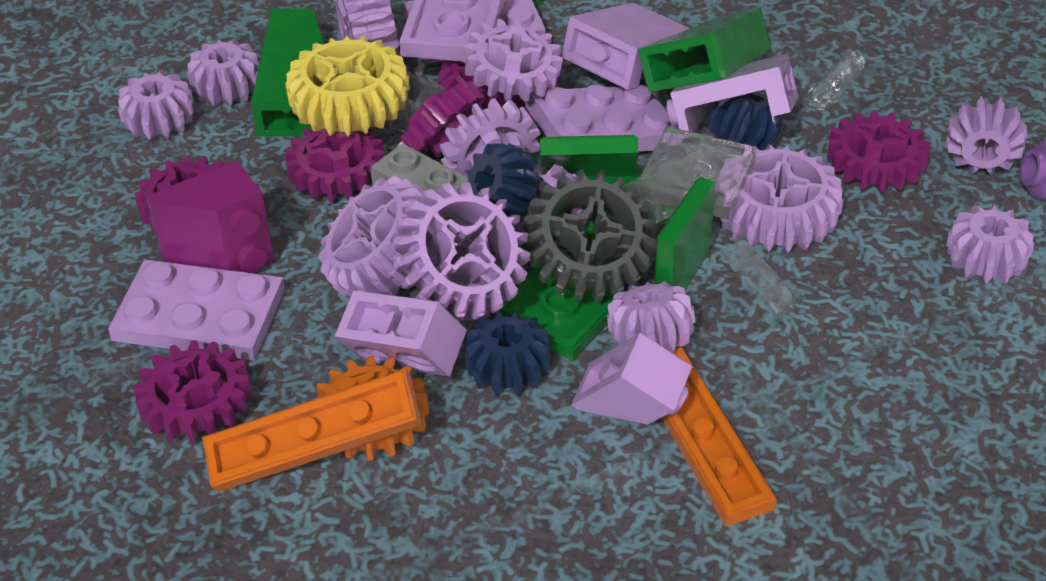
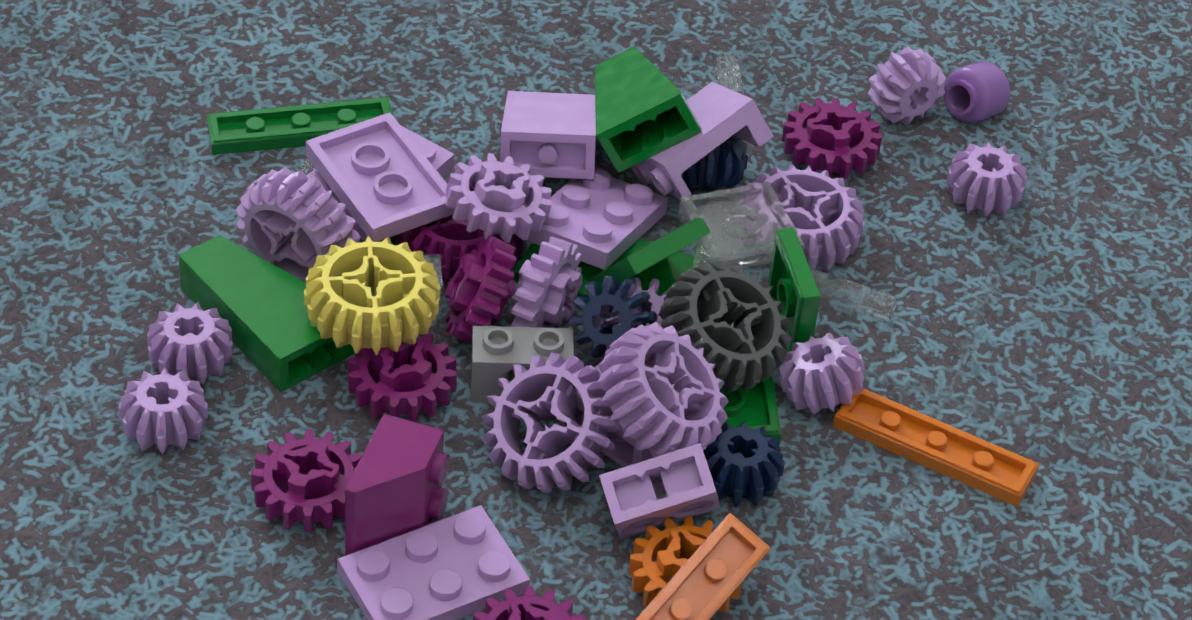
camera: 45 degrees left, 0 degrees up
lavender slope [571,333,692,424] -> none

